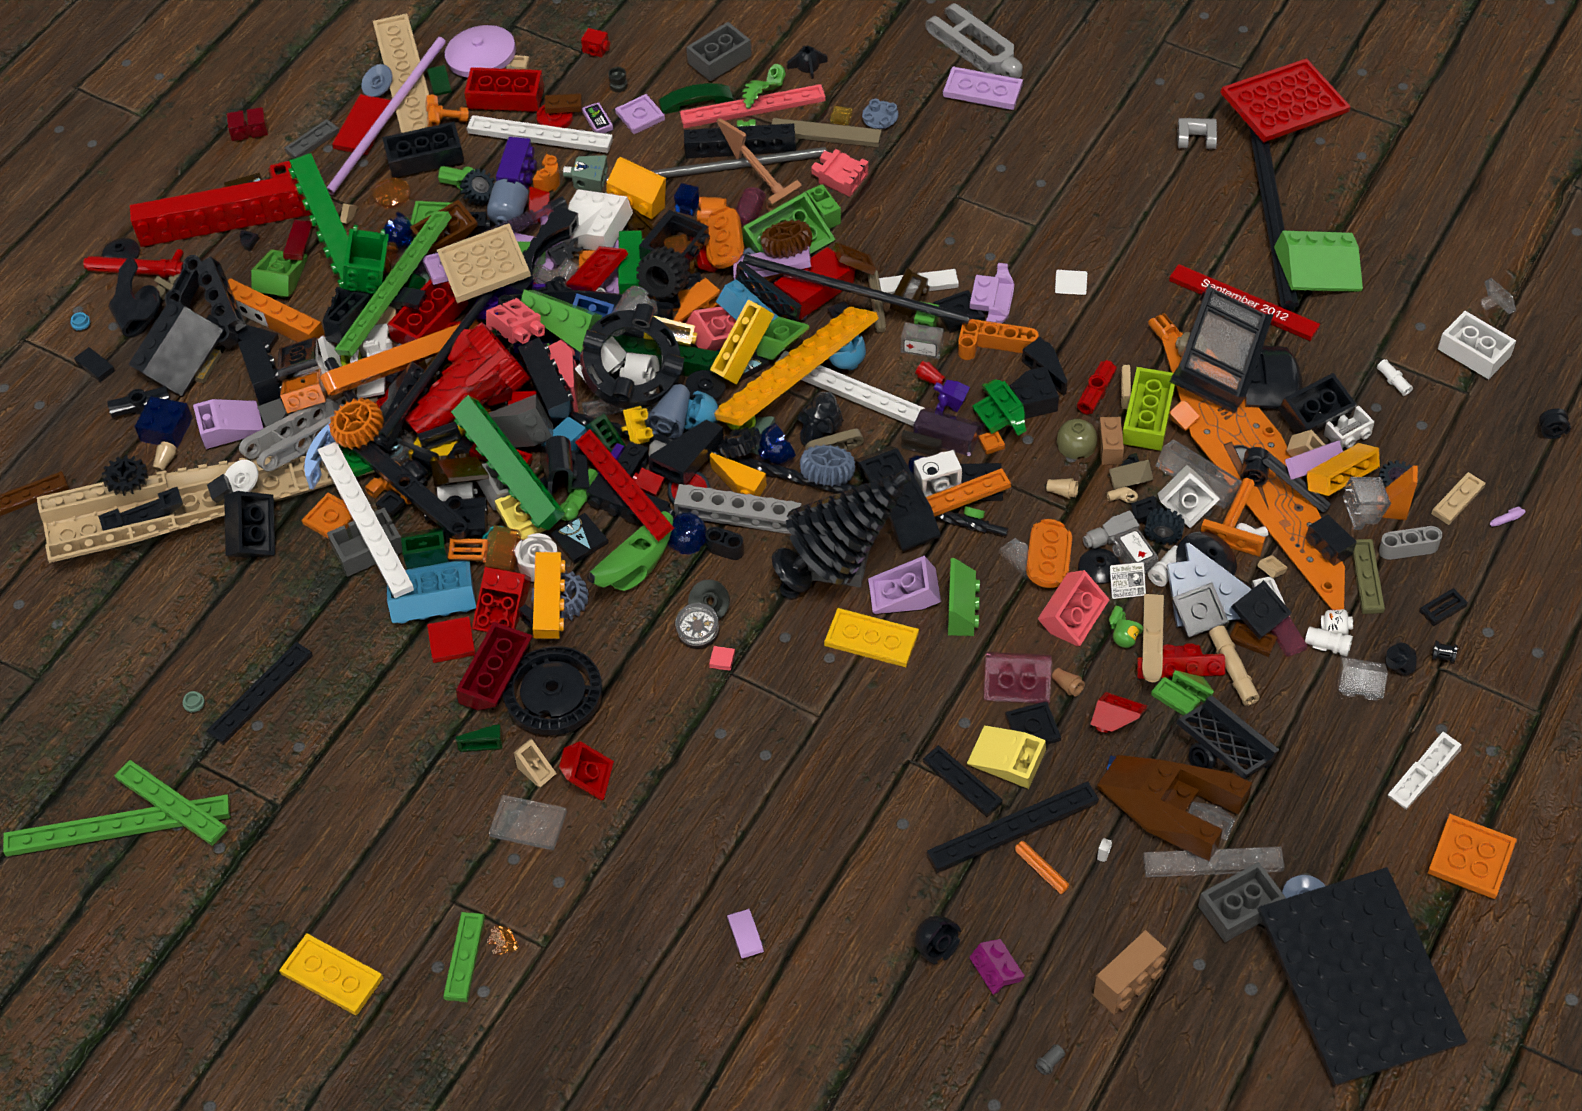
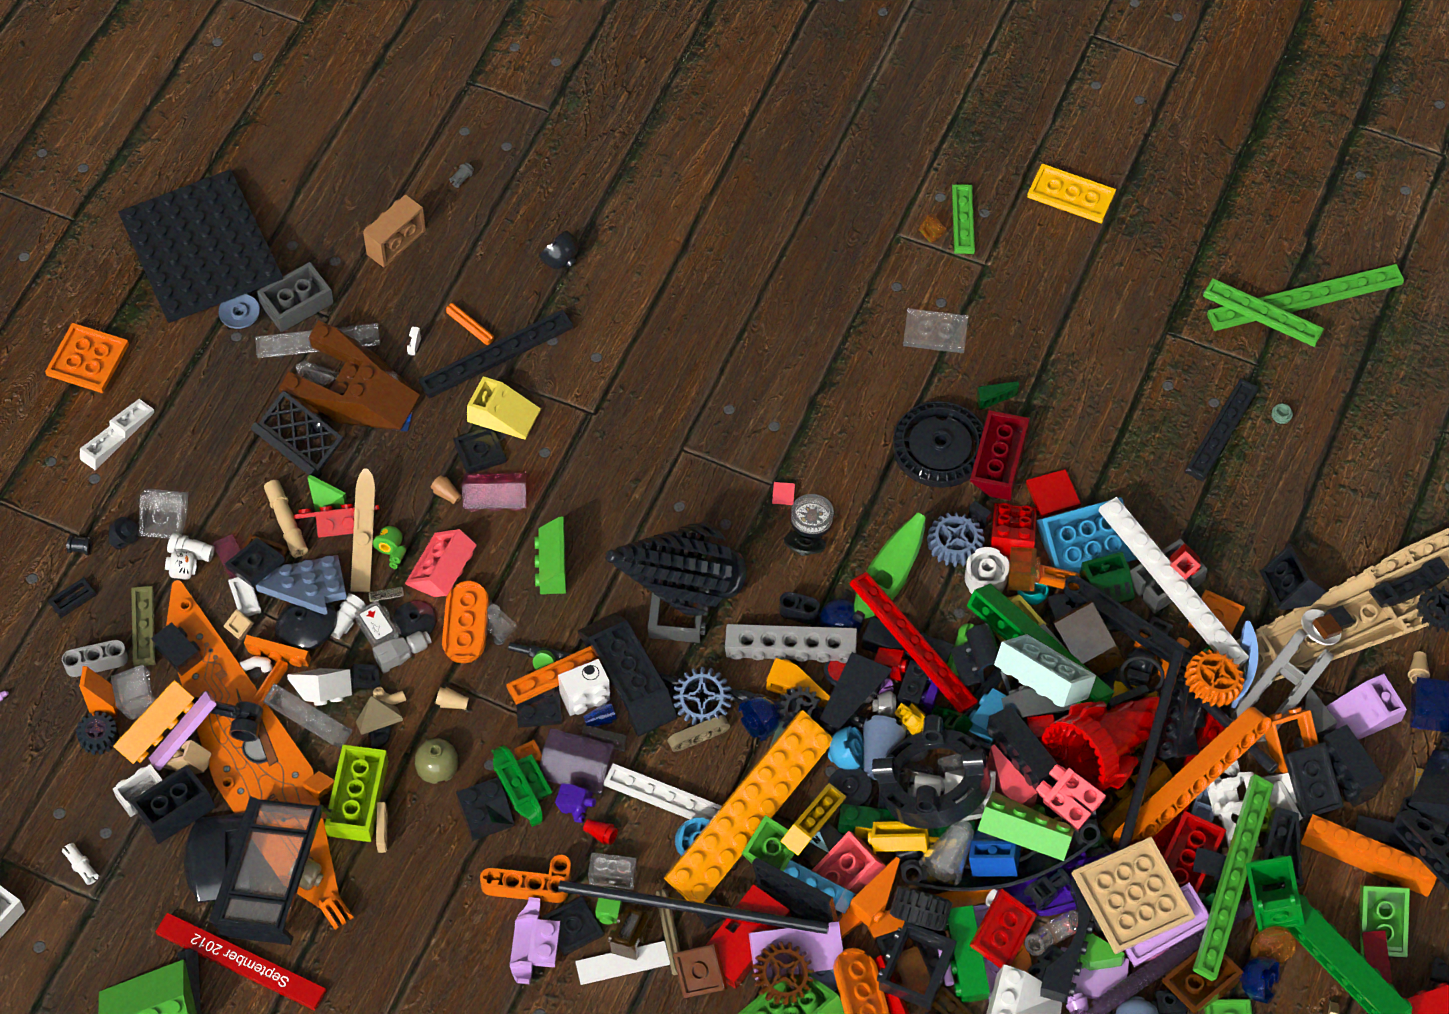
camera: 170 degrees right, 5 degrees up
tan slope [514,739,557,787] -> none
light orange brick [533,552,565,639] -> none
black tile [551,513,609,564] -> none
red slope [559,741,614,800] -> none
lavender slope [727,909,764,959] -> none
black head [797,392,844,447] -> none
yellow tile [824,608,919,667] -> none
lavender slope [868,556,941,614] -> none
black tile [923,745,1003,817] -> none
magenta bracket [970,939,1025,994] -> none
black slope [1022,337,1068,396] -> none
white sticker [1055,270,1087,295] -> none
red piece [1077,360,1117,415] -> none
slope [1091,692,1148,733] -> none
medium nougat brick [1099,417,1124,465] -> none
black wheel [1145,508,1185,545] -> none
bright green tile [1151,677,1201,716] -> none
tile [1171,582,1229,638] -> none
tan tile [1431,472,1486,525] -> none
none -> light aqua brick [994,634,1096,707]
none -> red brick [1169,543,1201,580]
none -> reddish brown tile [1312,614,1343,640]

